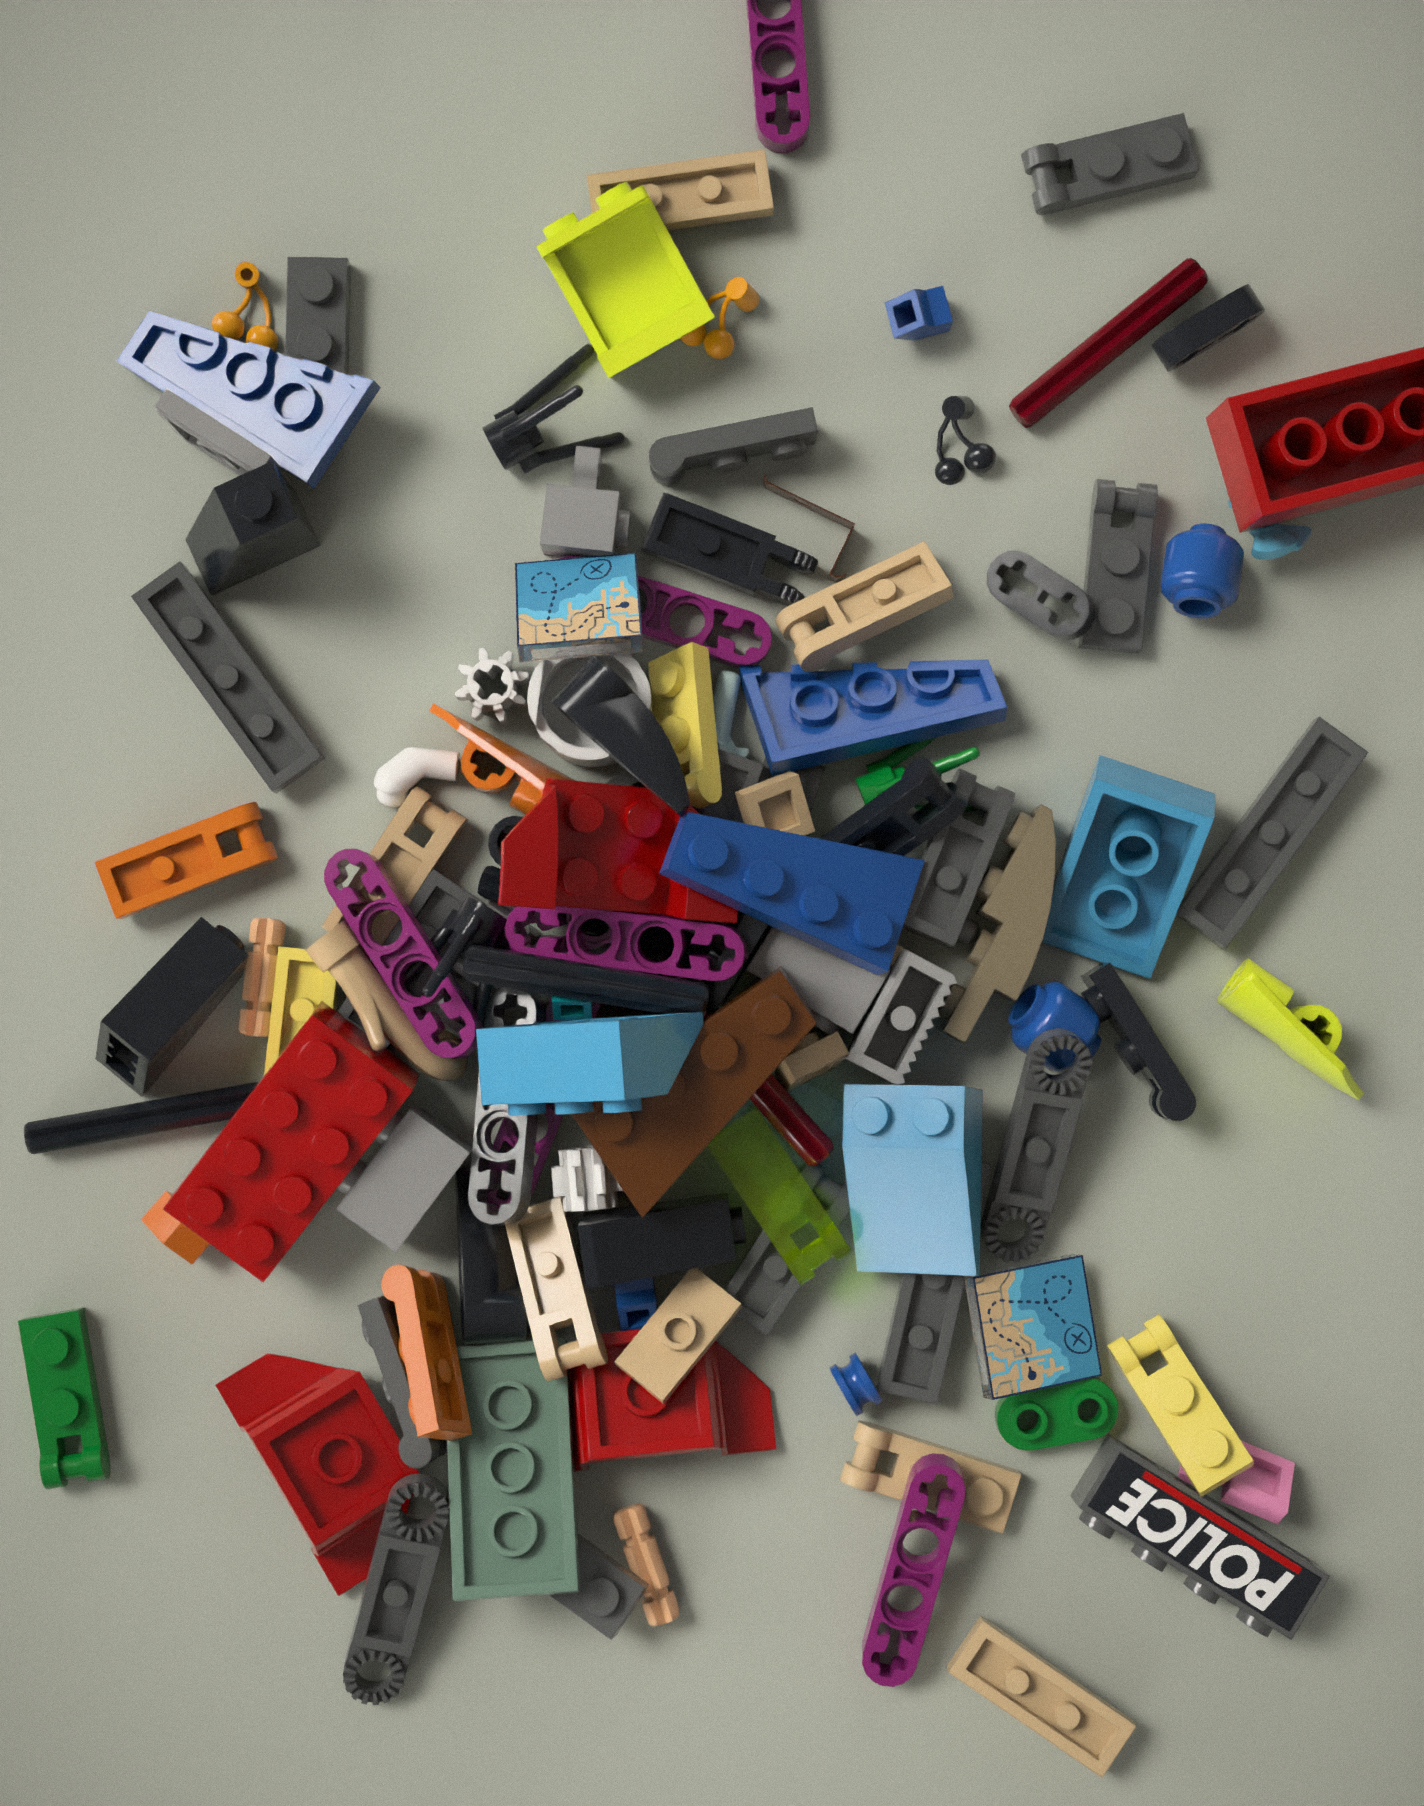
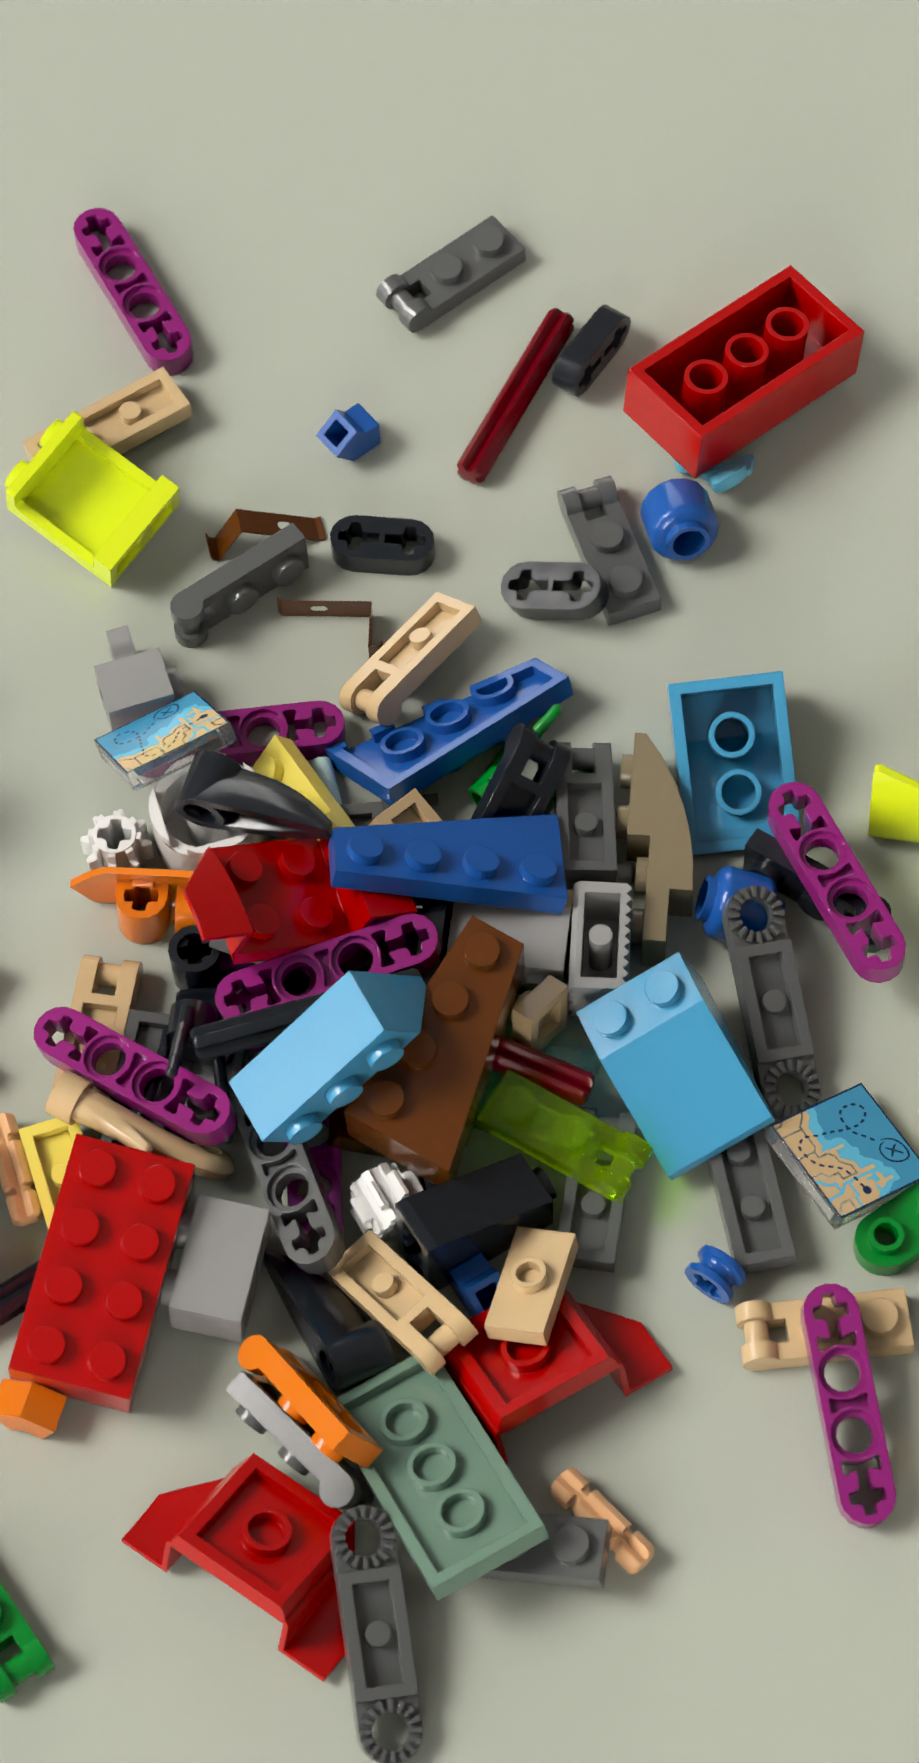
camera: 20 degrees left, 25 degrees down
white arm [374,747,460,807] -> none
black plant [482,344,625,474] -> none
black hinge [641,492,818,606] -> none
light orange piece [680,277,760,359] -> none
black piece [935,396,996,485] -> none
dark grey plate [1176,716,1369,949] -> none
none -> reddish brown piece [205,509,326,561]
none -> black beam [330,515,435,576]
none -> magenta beam [767,782,906,983]

